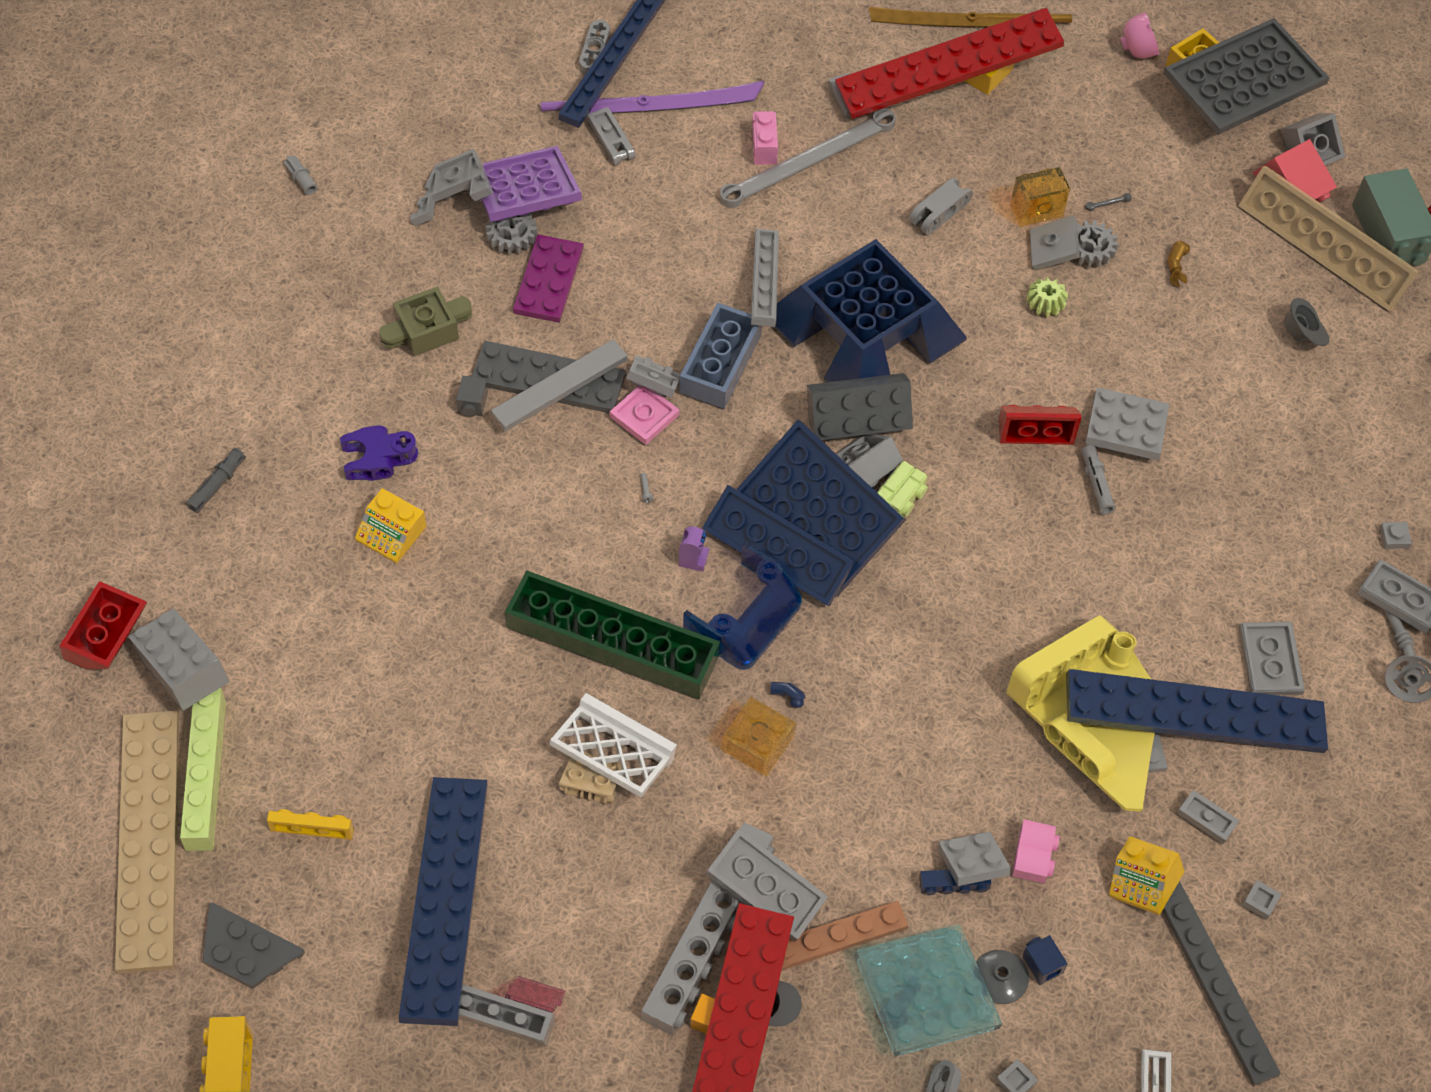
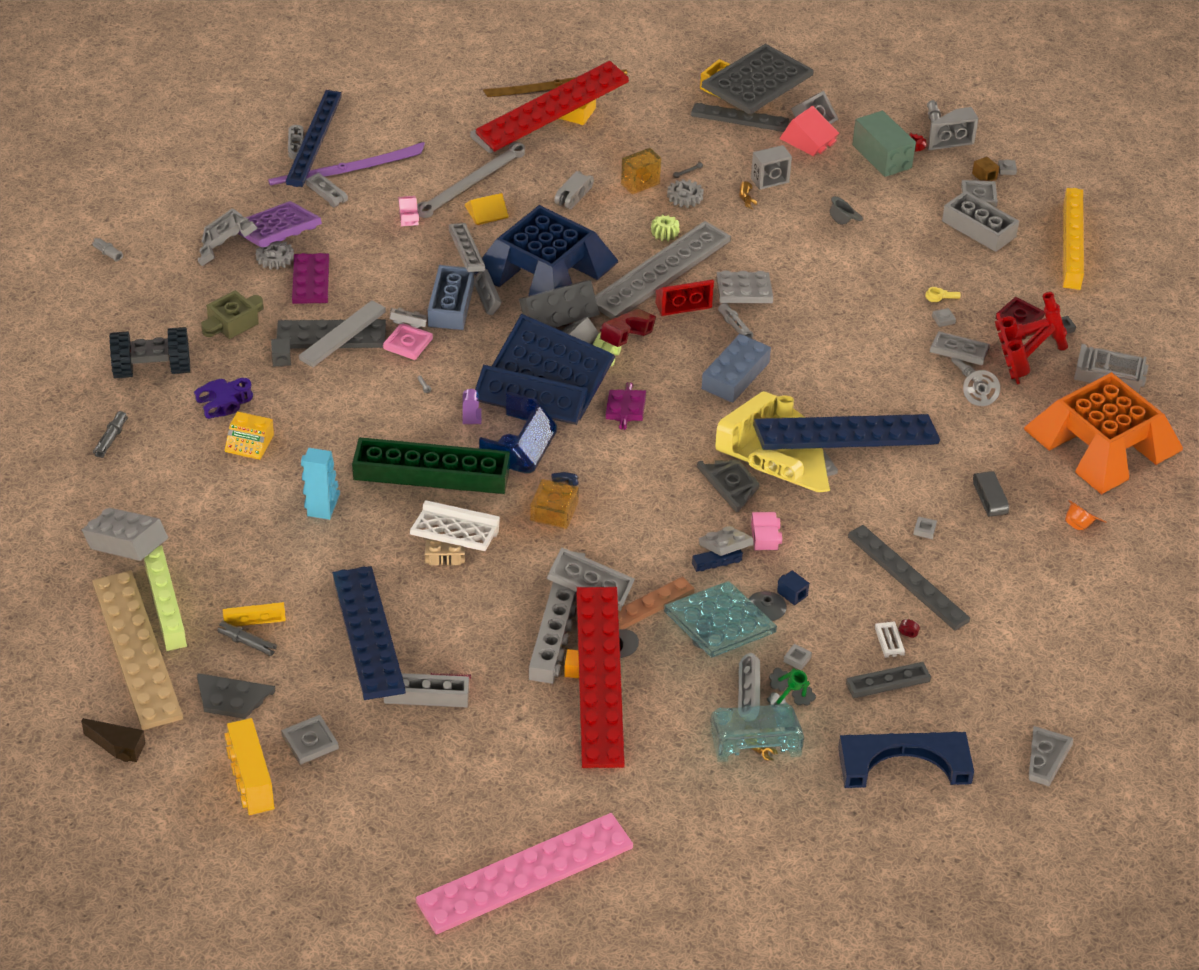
camera: 15 degrees left, 15 degrees down
red slope [59,581,147,669] -> none
bright pink brick [752,111,778,165] -> none
light grey plate [1030,216,1080,270] -> none
yellow slope [1109,836,1185,916] -> none
bright pink cylinder [1120,12,1159,59] -> none
light grey plate [1177,790,1240,844] -> none
tan plate [1238,166,1420,312] -> none
light grey tile [1239,622,1305,695] -> none
none -> dark brown slope [81,718,146,762]
none -> black plate [109,327,190,379]
none -> dark grey pin [217,621,277,656]
none -> light grey plate [281,715,339,765]
none -> medium azure wedge [301,448,340,520]
none -> bright pink brick [398,196,419,226]
none -> yellow slope [465,193,508,225]
none -> light grey plate [474,269,502,315]
none -> light grey plate [595,221,731,319]
none -> dark red arch [600,308,656,347]
none -> magenta plate [605,382,646,430]
none -> dark grey plate [691,103,789,132]
none -> dark grey wing [697,460,759,513]
none -> sand blue brick [701,334,771,403]
none -> light grey brick [751,145,792,190]
none -> dark red tile [898,619,920,638]
none -> light yellow plate [925,287,961,302]
none -> dark grey beam [973,471,1009,517]

